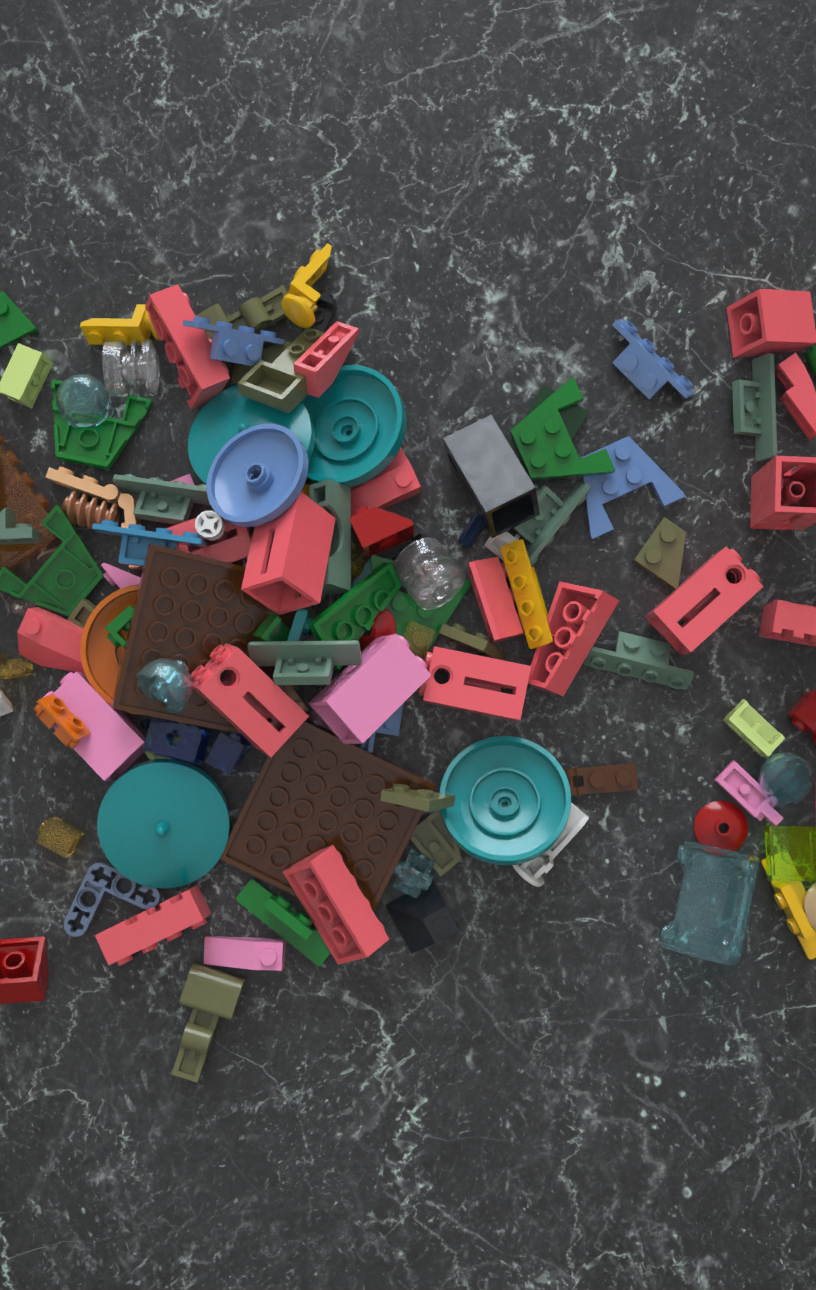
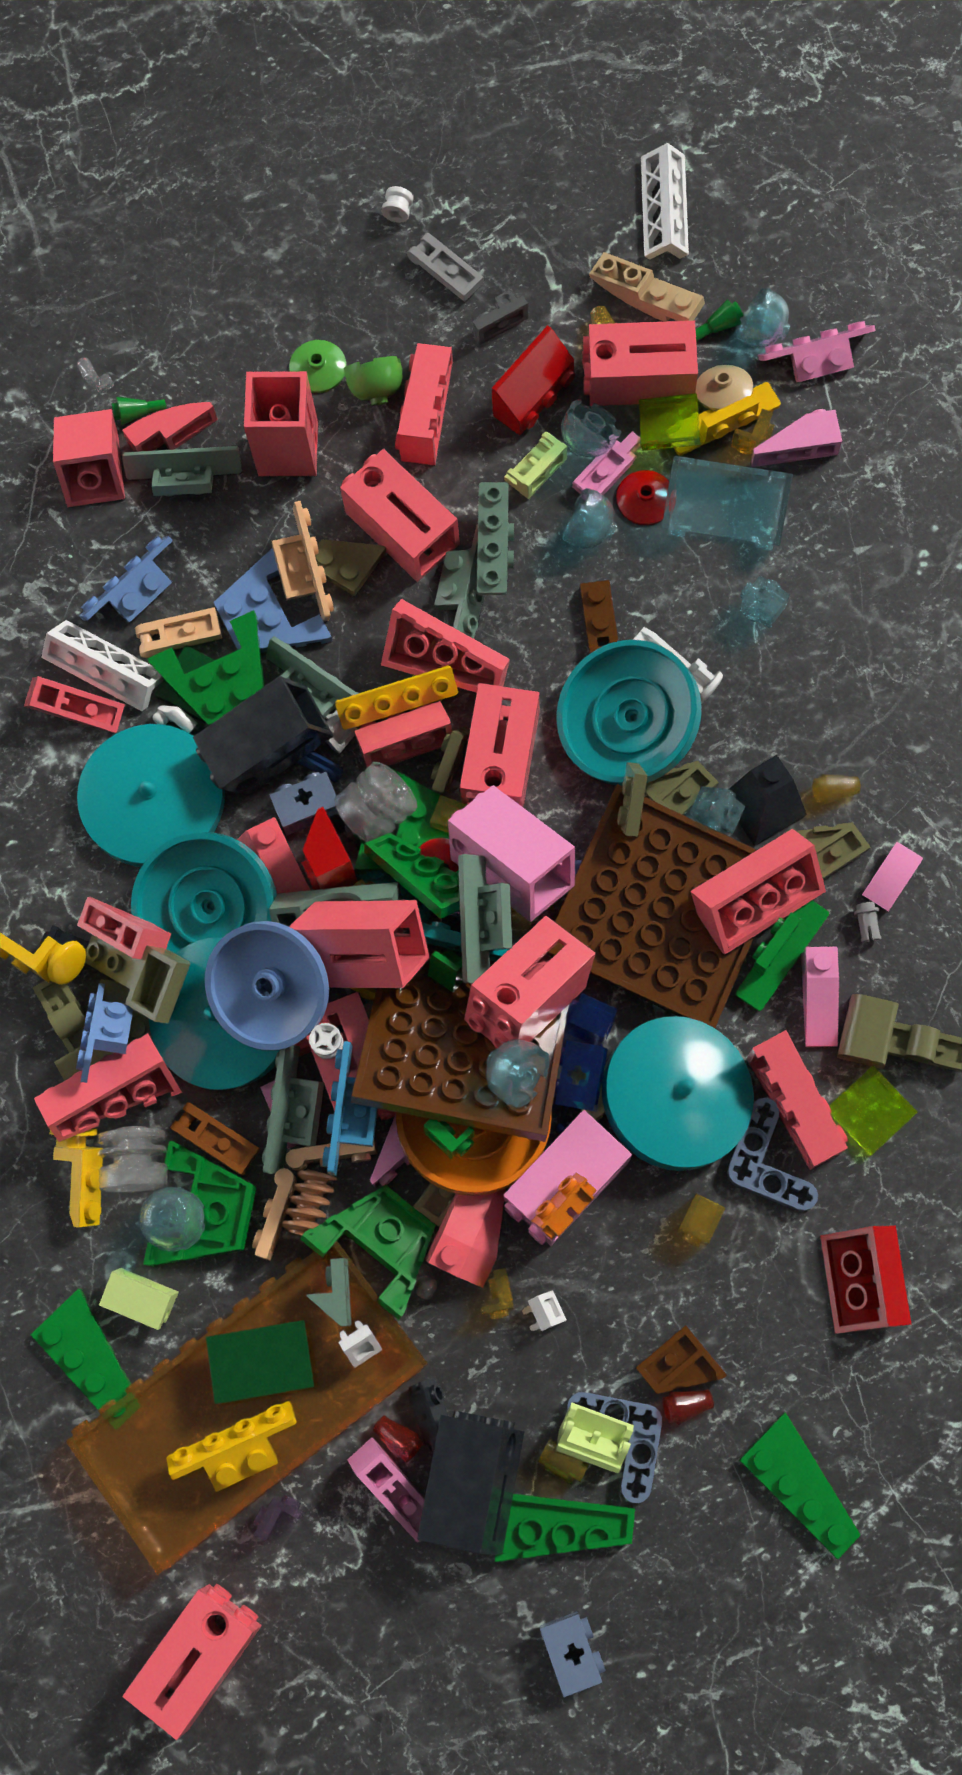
camera: 90 degrees left, 10 degrees down
none -> coral slope [24,676,125,733]
none -> white fence [41,620,164,711]
none -> teal container [77,724,225,867]
none -> light nougat plate [135,607,222,658]
none -> white arm [152,705,198,733]
none -> dark orange plate [170,1102,261,1176]
none -> sand blue brick [270,772,341,836]
none -> light nougat bracket [271,501,334,622]
none -> sand green bracket [477,482,514,595]
none -> clear light blue cylinder [562,488,617,549]
none -> clear yellow bracket [731,409,775,454]
none -> clear light blue brick [740,575,790,629]
none -> bright pink slope [751,409,842,467]
none -> olive wing [785,822,871,880]
none -> clear yellow cone [812,774,861,805]
none -> clear neon green tile [829,1066,918,1156]
none -> light grey pin [854,902,881,942]
none -> bright pink slope [862,842,923,912]

